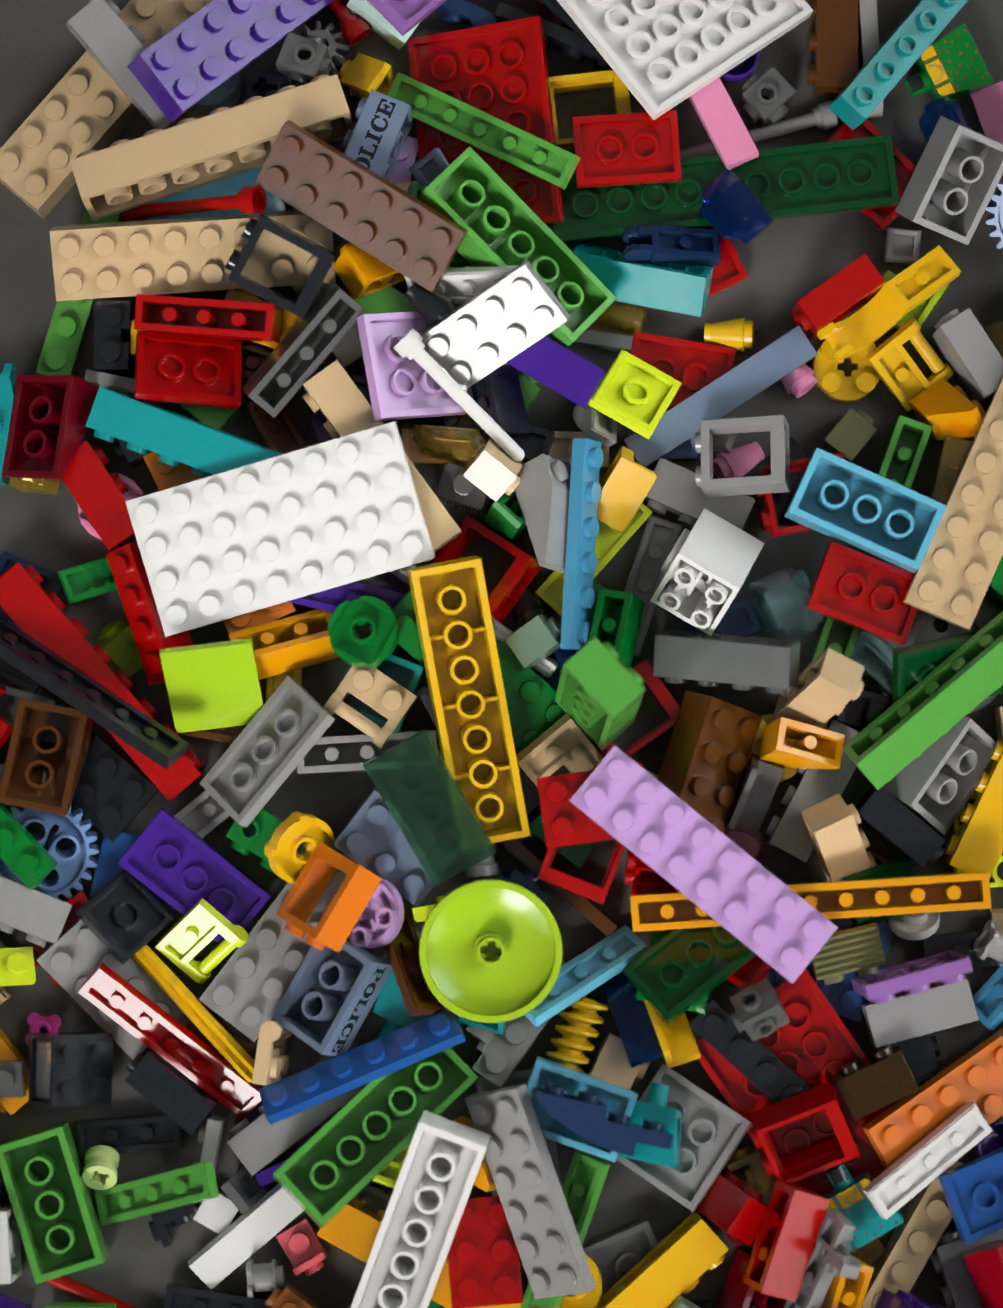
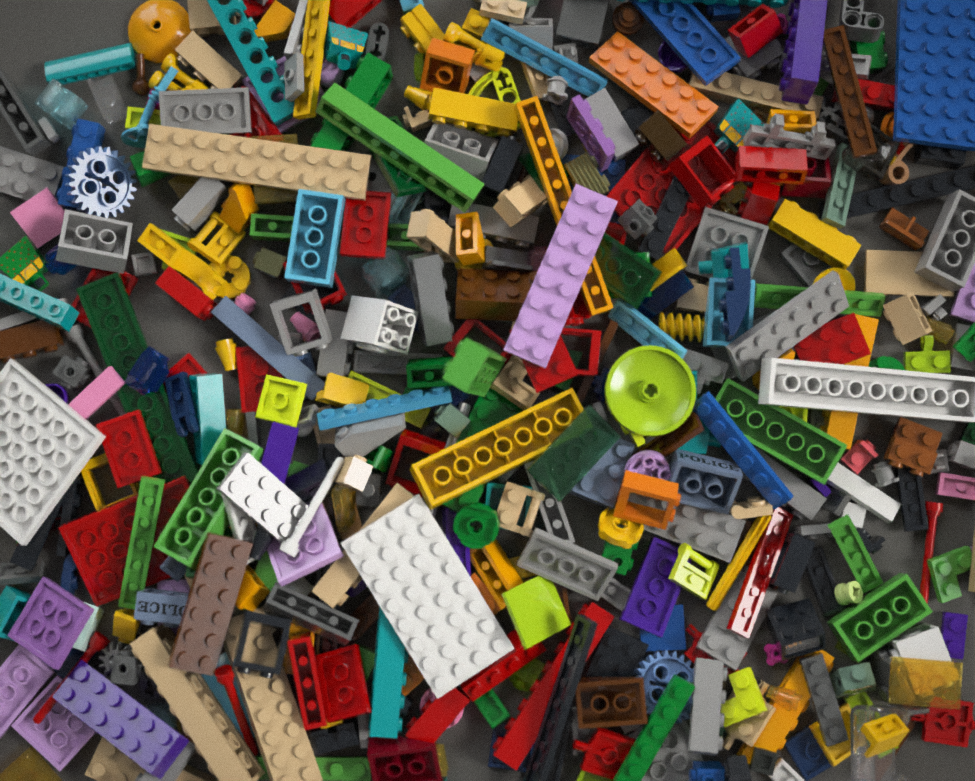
camera: 100 degrees left, 0 degrees up
black tile [75,869,174,965] -> none
white tile [862,1101,993,1220] -> none

